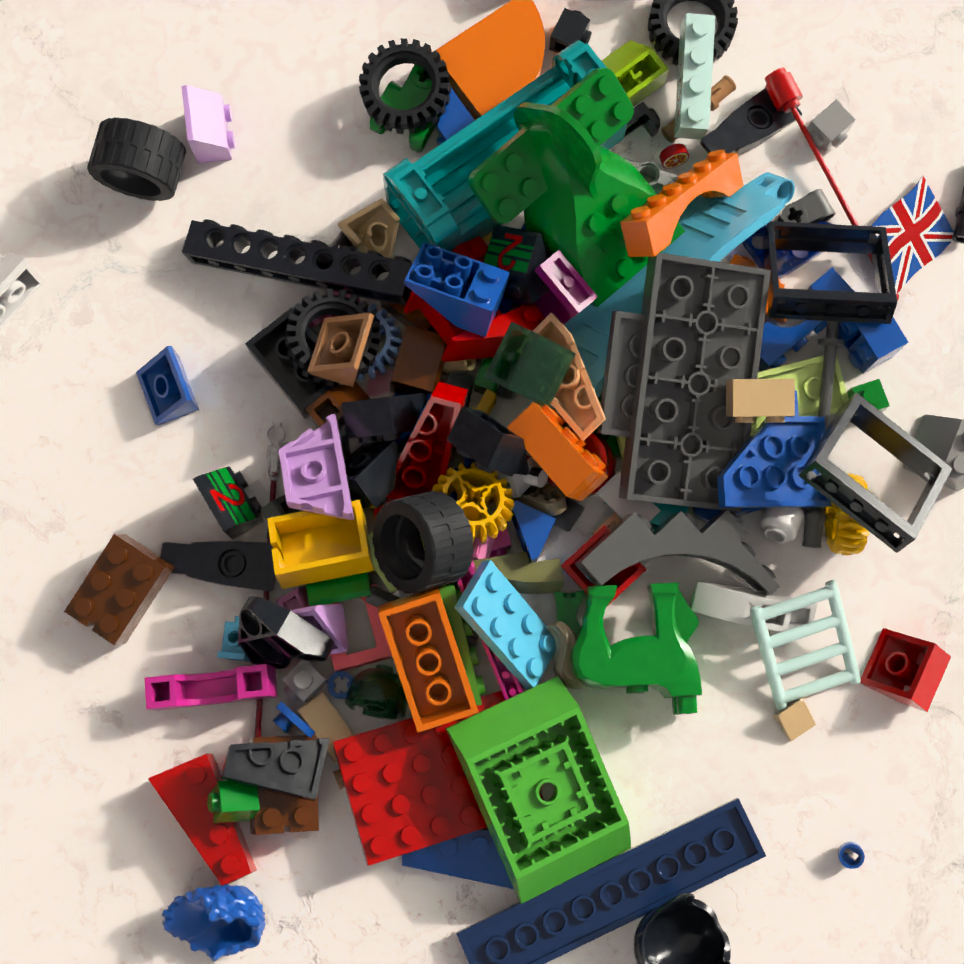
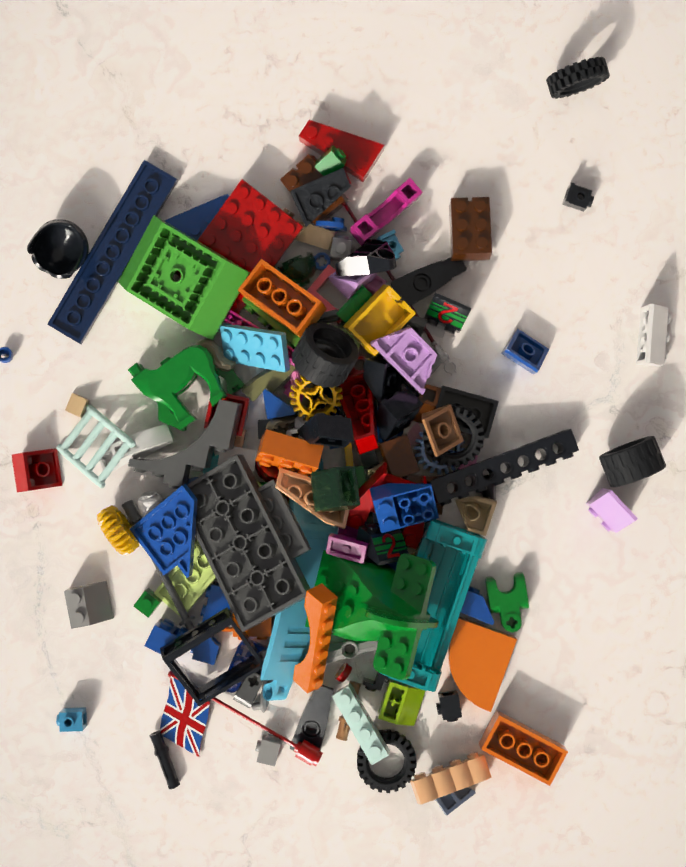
camera: 150 degrees right, 10 degrees up
blue hair [162,884,266,962] -> none
black tyre [359,38,451,134] -> none
tan brick [726,379,795,423] -> none
black window [798,393,952,553] -> none
none -> light grey bar [252,680,269,713]

